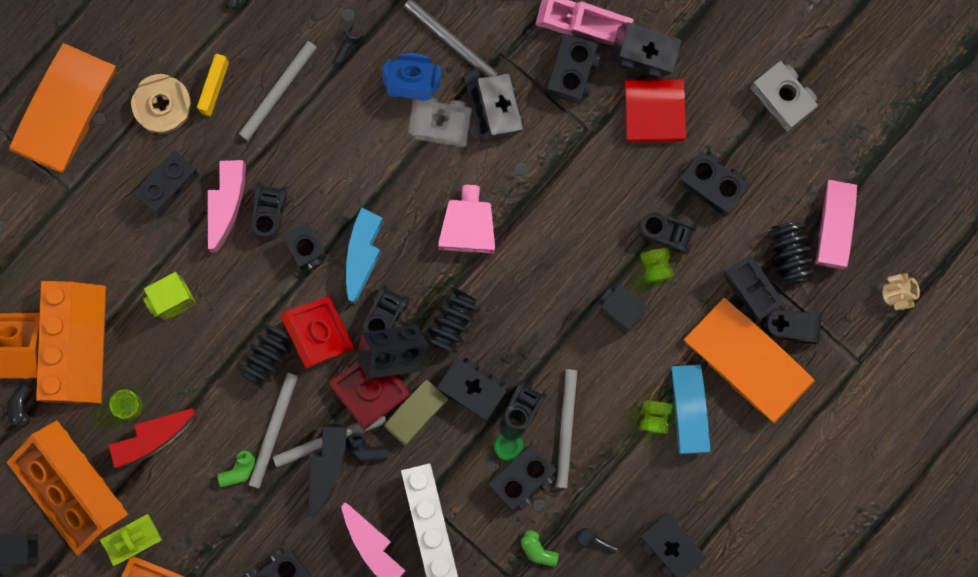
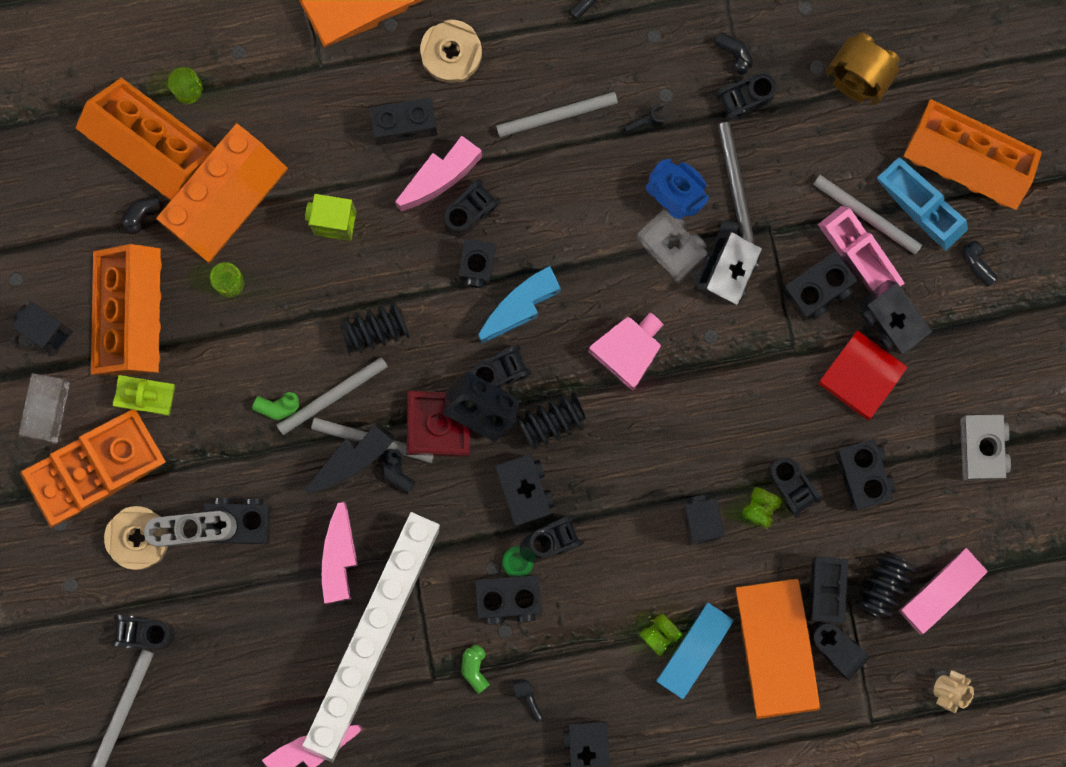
camera: 40 degrees right, 0 degrees up
red slope [109,408,197,469] -> none
yellow tile [197,53,229,117] -> none
red plate [280,296,355,369] -> none
olive slope [384,379,448,446] -> none
light grey bar [555,369,577,489] -> none

